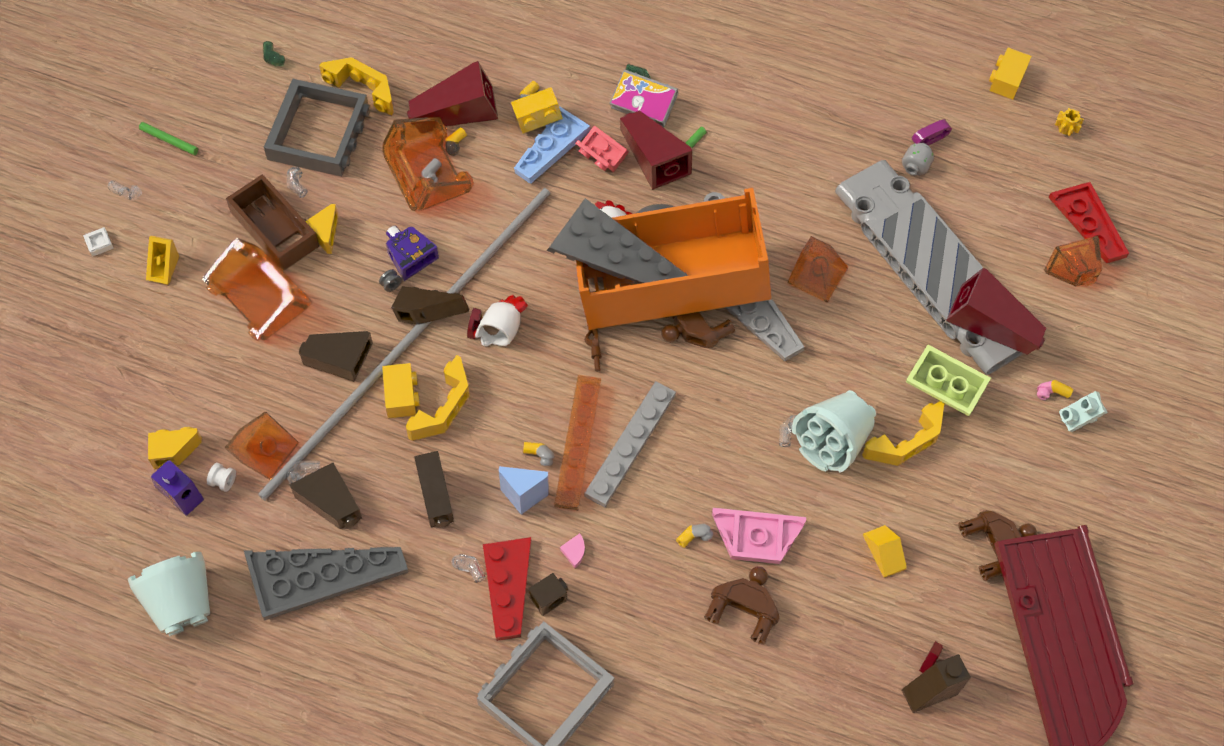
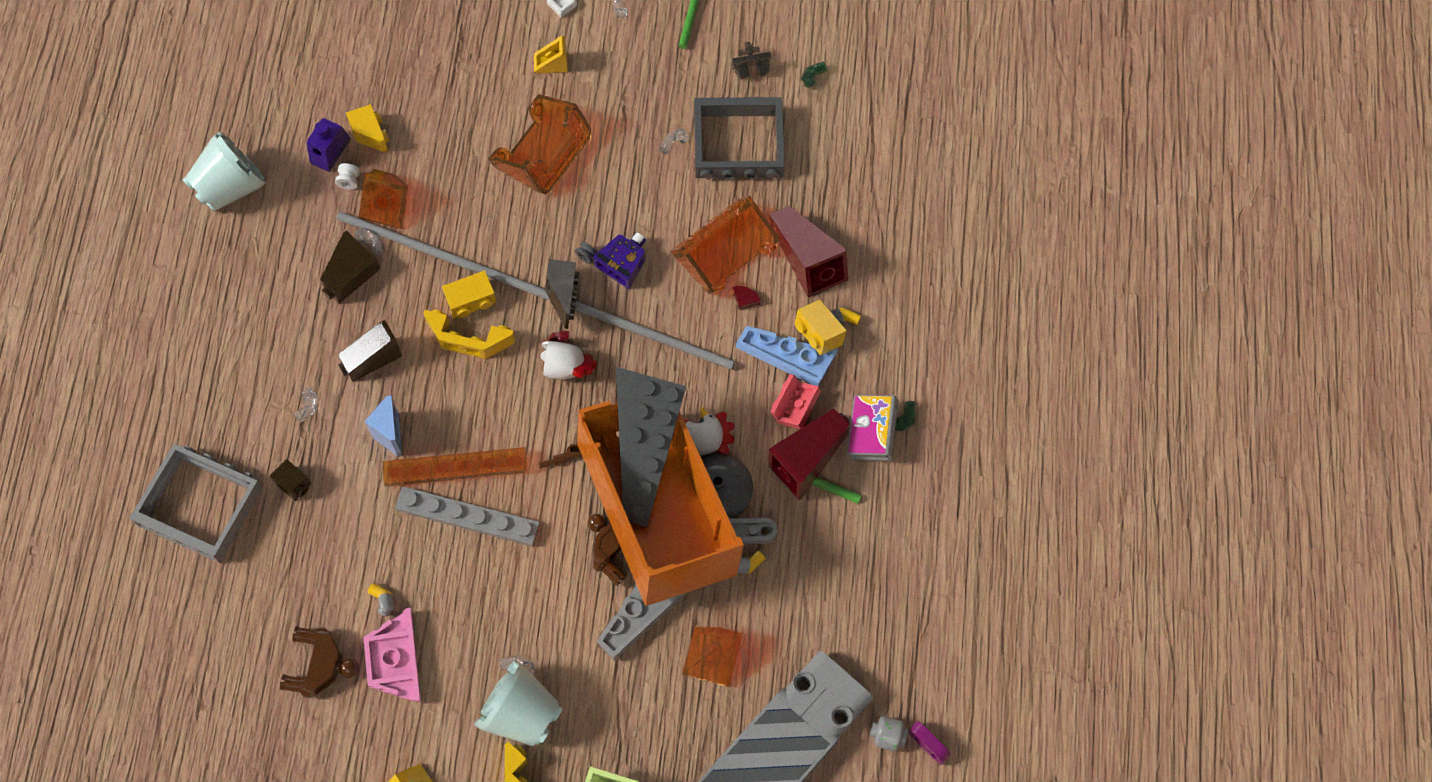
camera: 75 degrees right, 5 degrees up
reddish brown piece [226,174,319,271] -> none
dark grey wing [243,547,409,621] -> none
dark brown slope [299,331,373,382] -> none
yellow slope [306,204,339,254] -> none
yellow slope [319,57,394,116] -> none
light grey arm [421,158,442,188] -> none
arm [445,127,467,156] -> none
red wing [483,537,532,641] -> none
light grey arm [523,442,555,466] -> none
bright pink tile [560,533,585,568] -> none
none -> clear smoke hips [730,41,771,79]
none -> dark red tile [732,286,761,310]

